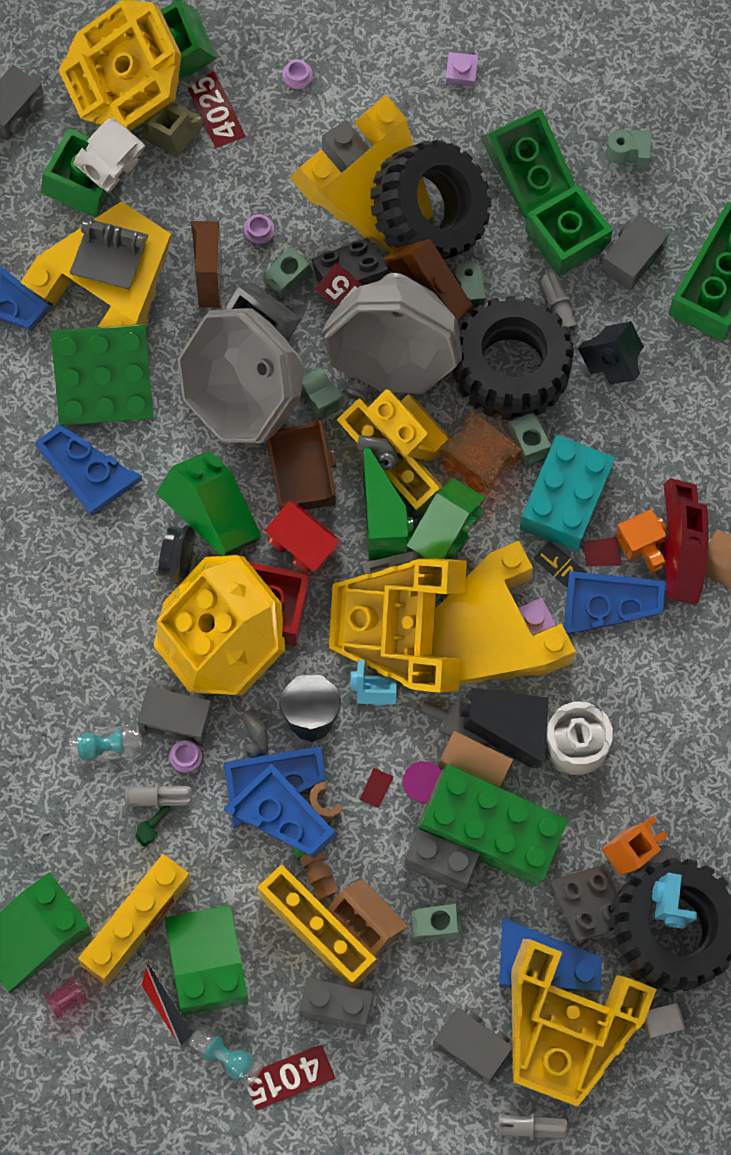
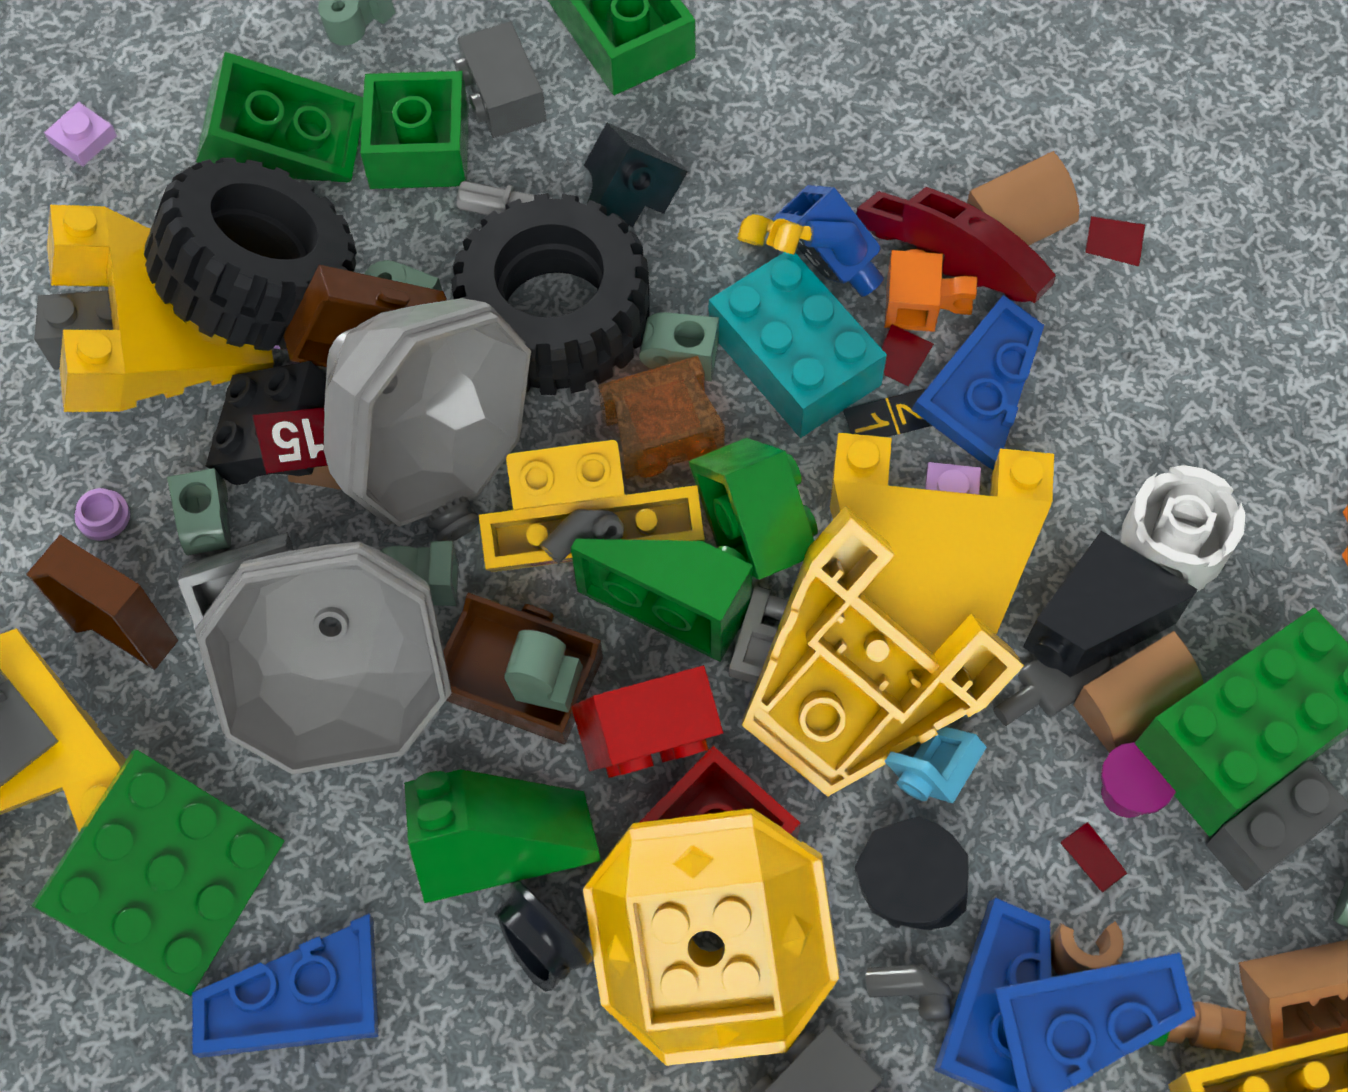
camera: 55 degrees left, 5 degrees down
none -> sand green leg [504,630,583,712]
none -> blue torso [737,185,884,297]

